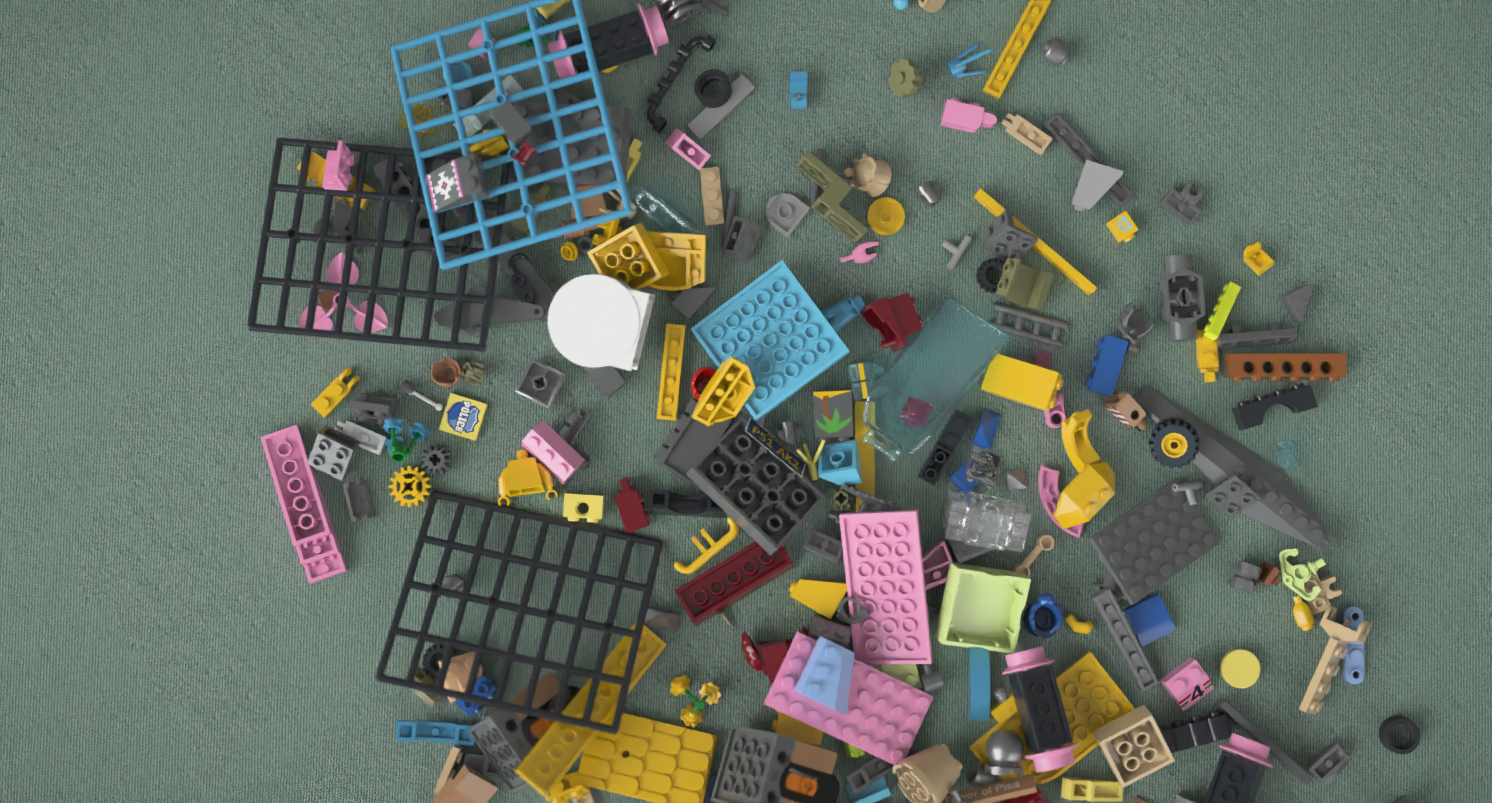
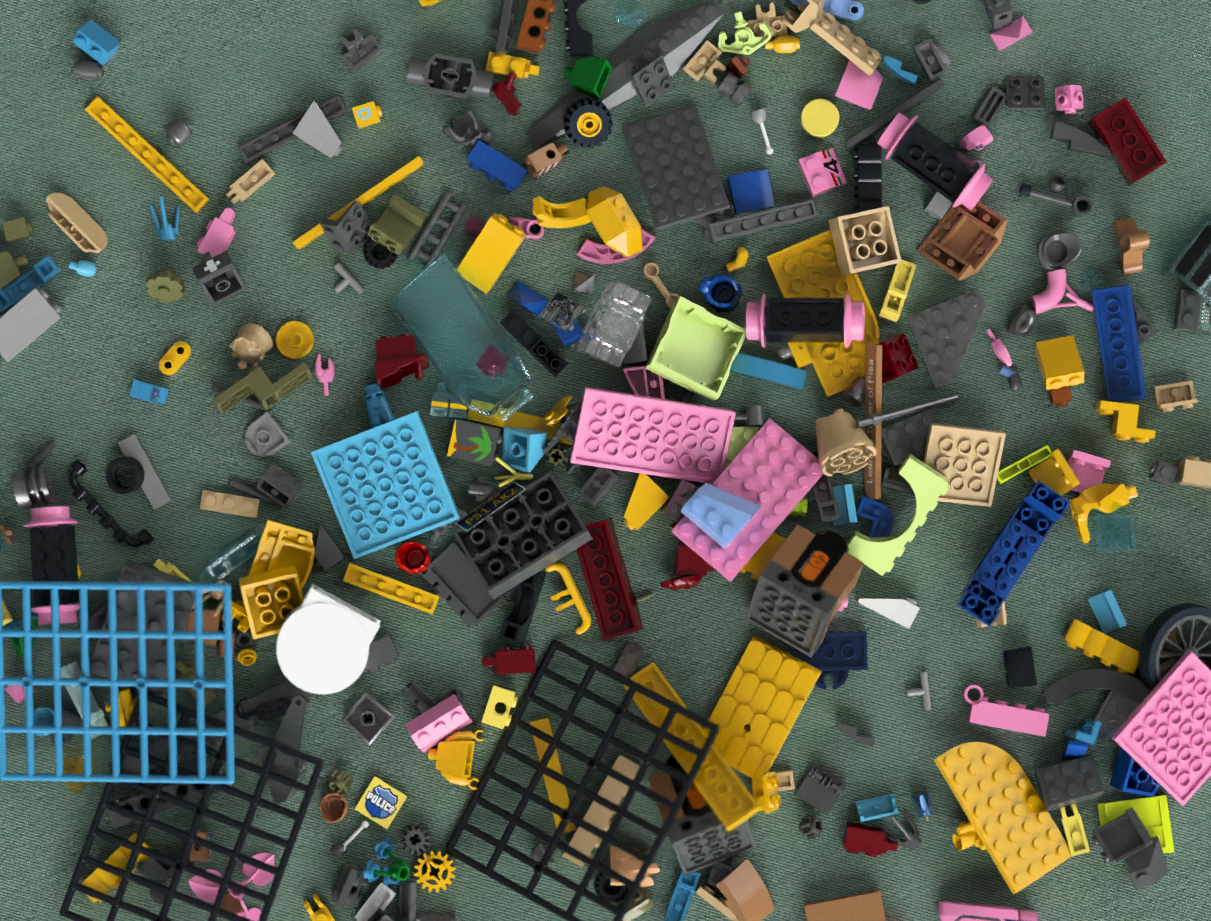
camera: 75 degrees left, 0 degrees up
bright pink bracket [322,140,354,191] -> none
dark grey slope [425,153,490,213] -> none
blue bracket [456,675,498,717] -> none
dark grey hinge [491,101,532,149] -> none
dark red bush [512,141,538,167] -> none
bright pink slope [665,128,711,170] -> none
yellow plant [670,675,722,727] -> none
yellow wedge [692,356,755,426] -> none
dark grey piece [836,597,868,625] -> none
flat silver piece [916,181,941,207] -> none
flat silver tile [984,729,1024,776] -> none
light grey piece [1172,481,1203,506] -> none
neon yellow piece [1203,282,1241,341] -> none
none -> yellow plate [159,341,191,375]
none -> medium nougat head [189,829,212,862]
none -> dark grey hinge [192,251,247,306]
none -> flat silver tile [398,880,417,921]
none -> dark red piece [492,71,523,116]
none -> yellow tile [530,717,577,833]
none -> yellow plate [544,396,573,428]
none -> tan brick [562,754,640,867]
none -> green torso [564,58,612,99]
none -> tan plate [683,40,727,84]
none -> hinge [751,108,773,155]
none -> bright pink slope [835,60,883,110]
none -> dark azure slope [882,56,918,86]

